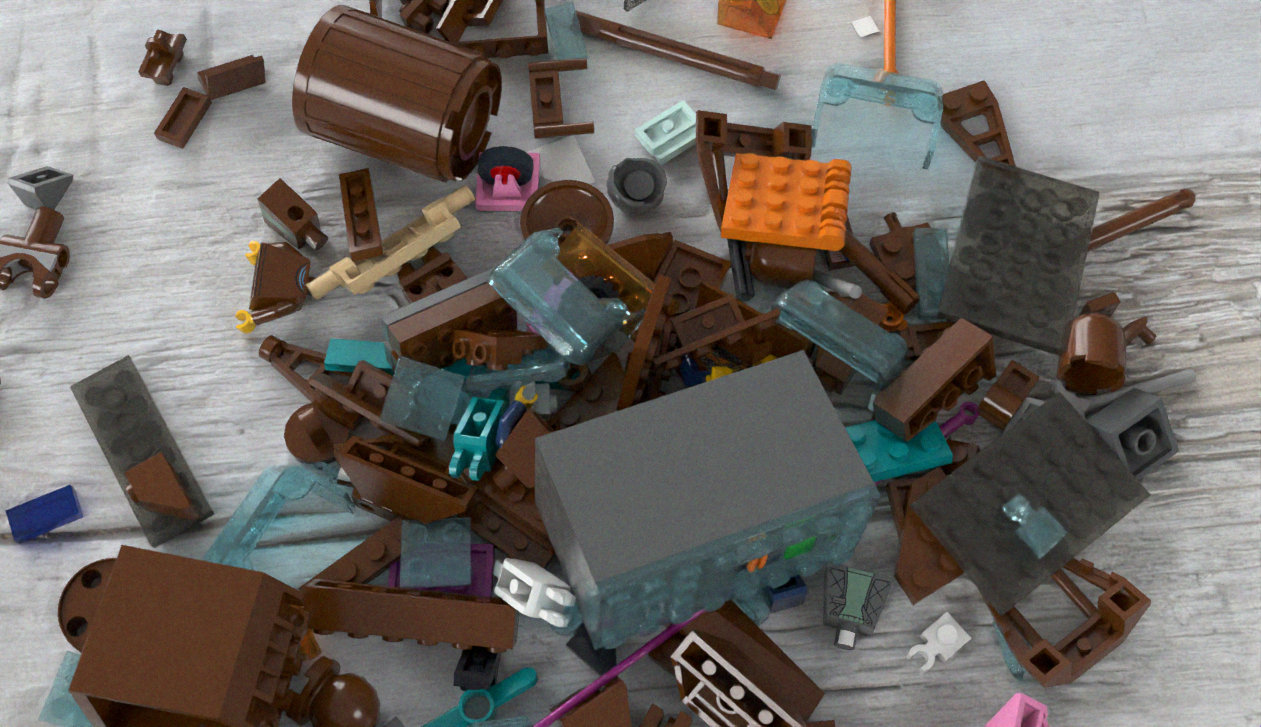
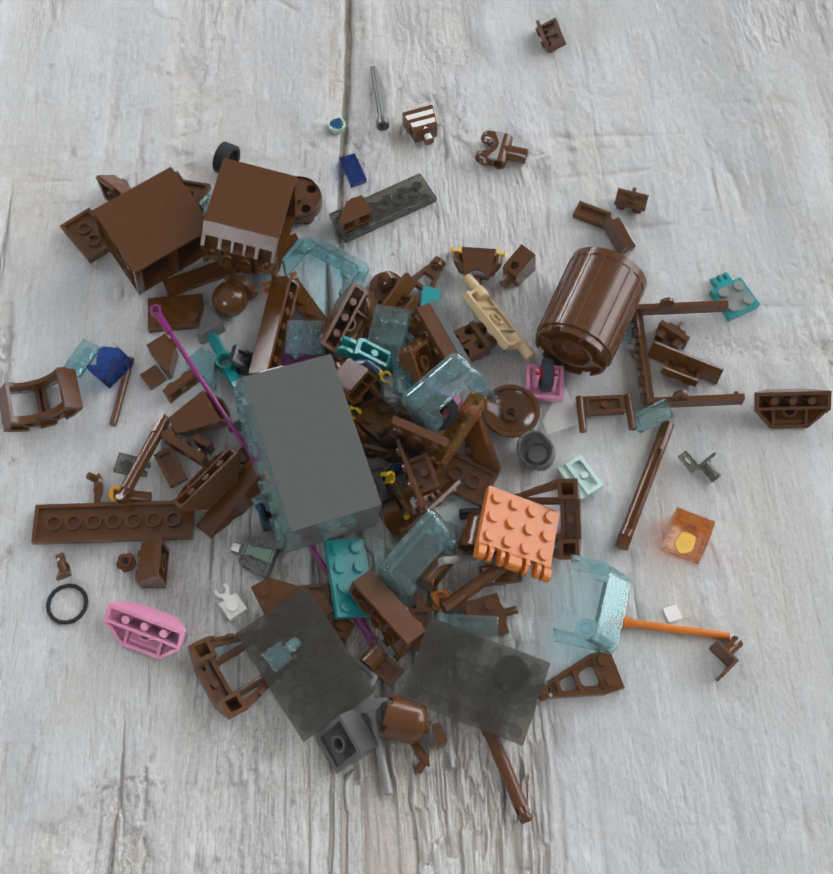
camera: 90 degrees right, 0 degrees up
dark grey slope [8,166,73,210] -> none
reddish brown plate [339,168,384,262] -> none

